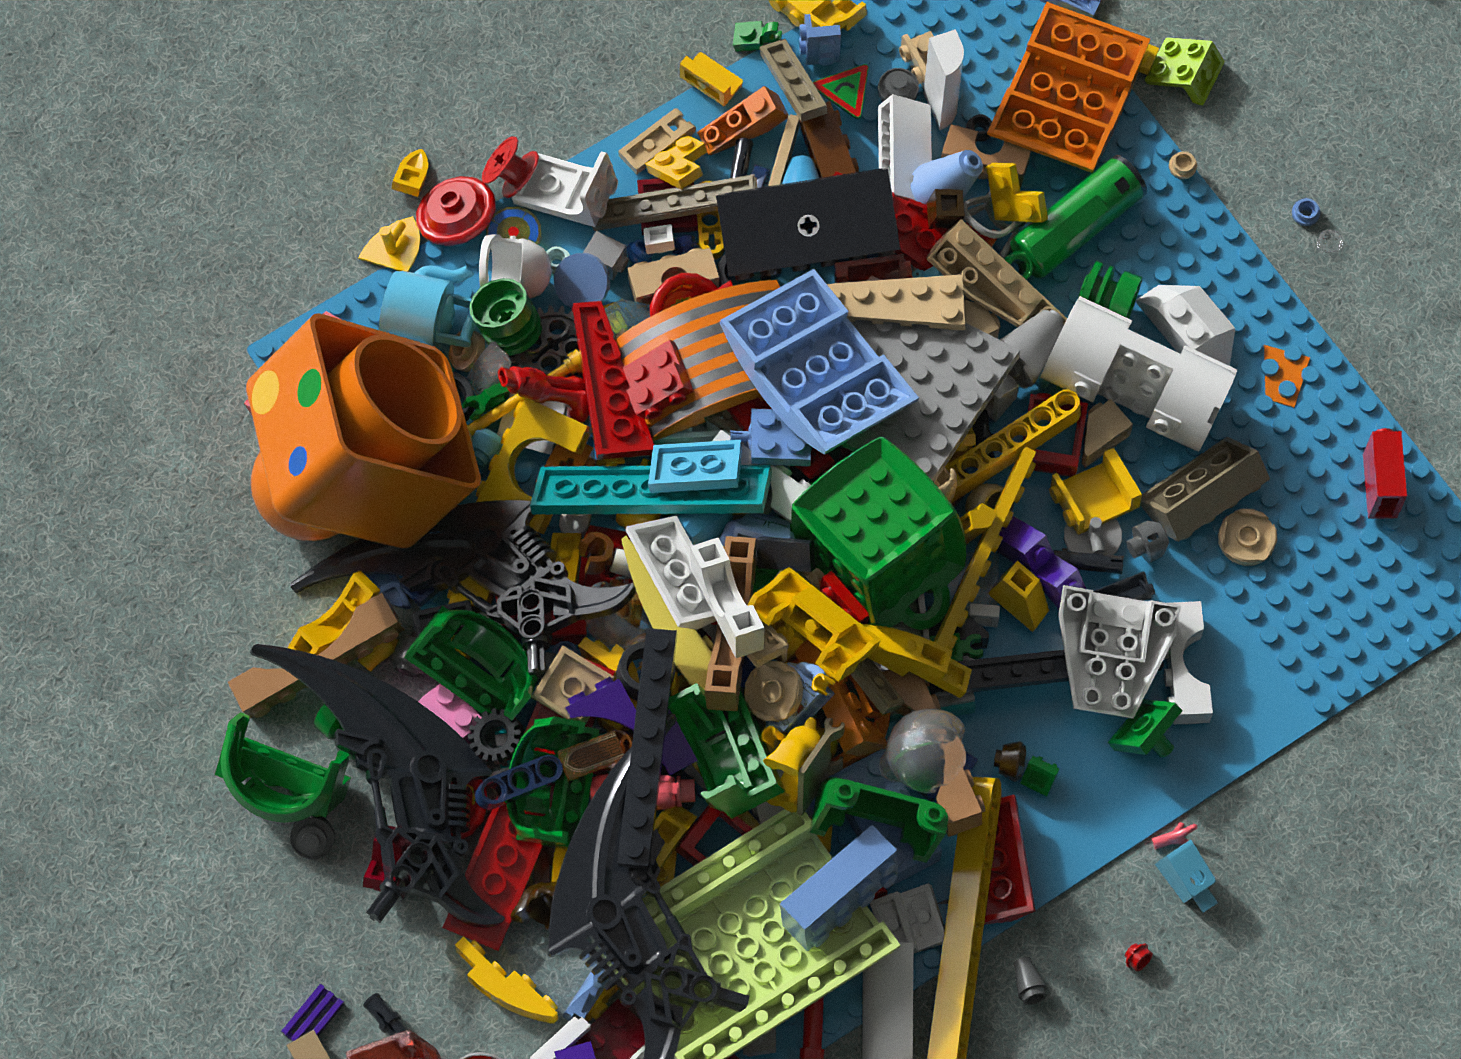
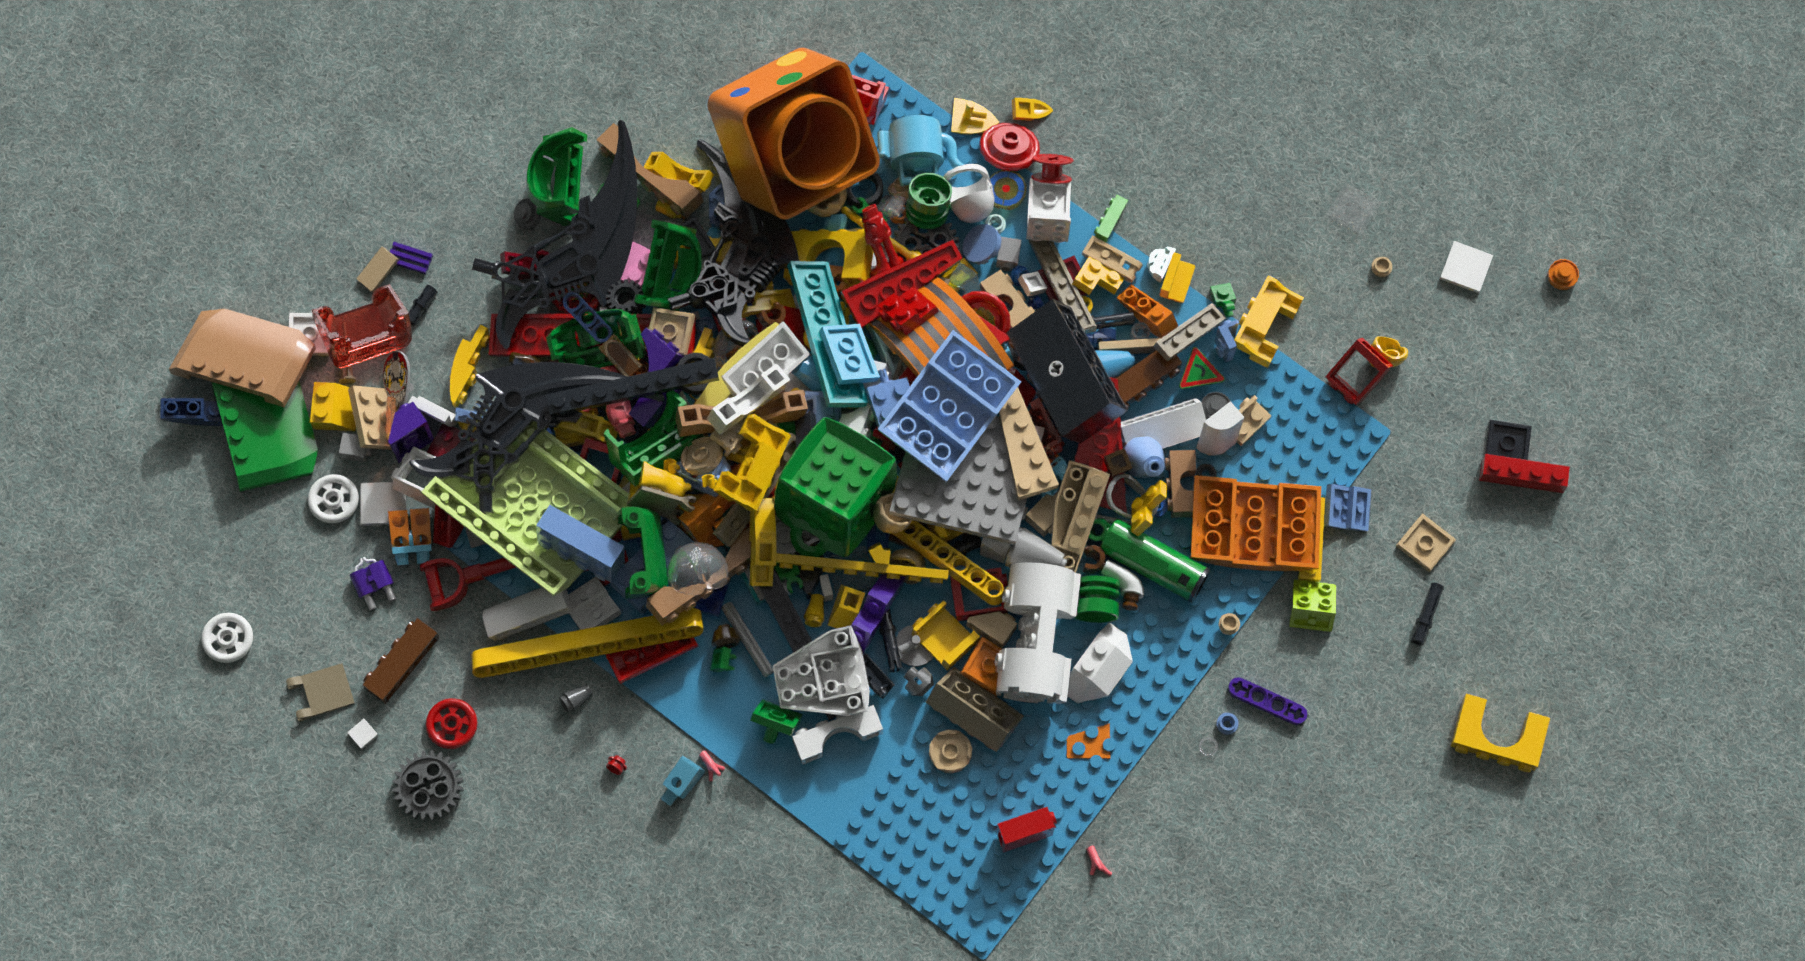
camera: 70 degrees right, 5 degrees up
none -> light grey axle [722,602,774,677]
none -> yellow cone [803,594,824,627]
none -> orange plate [960,637,1002,696]
none -> piece [1083,545,1144,611]
none -> coral bar [1086,846,1112,876]
none -> piece [1094,195,1128,243]
none -> clear bush [1131,322,1150,340]
none -> light aqua tile [1147,247,1176,282]
none -> dark purple beam [1228,677,1308,725]

